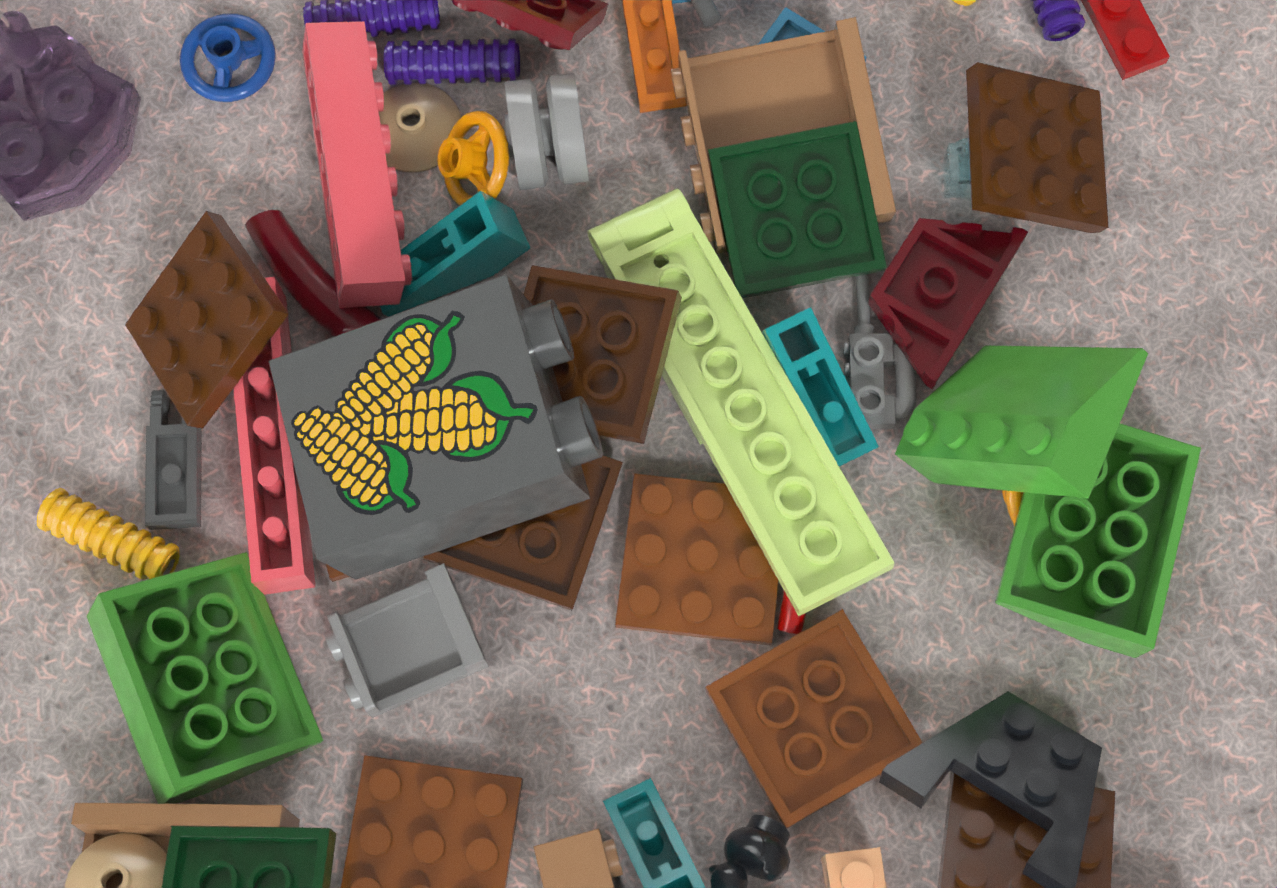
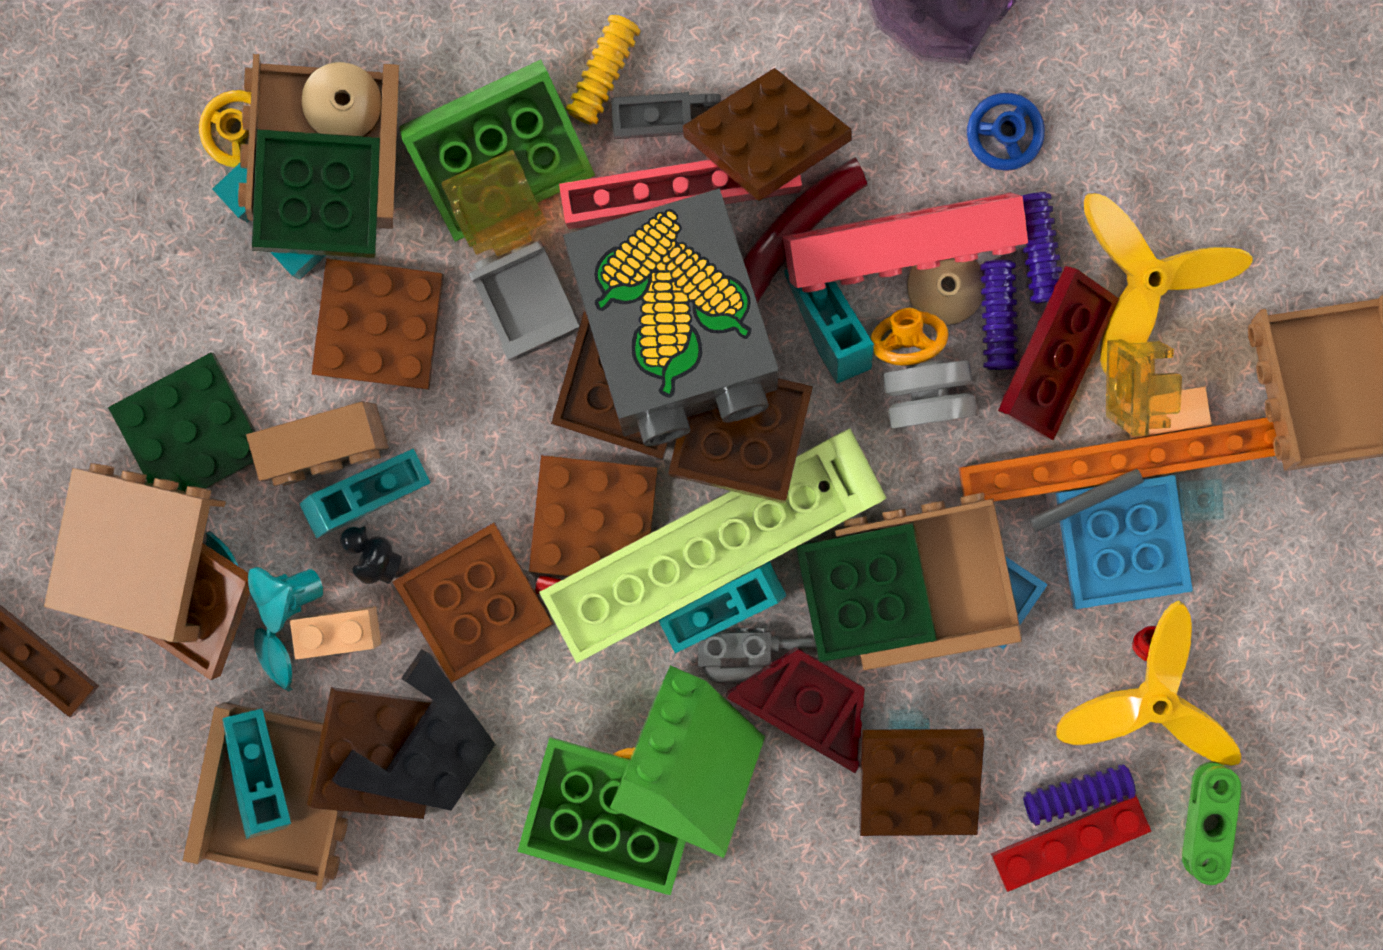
camera: 80 degrees right, 15 degrees up
none -> clear yellow panel [441,150,547,256]

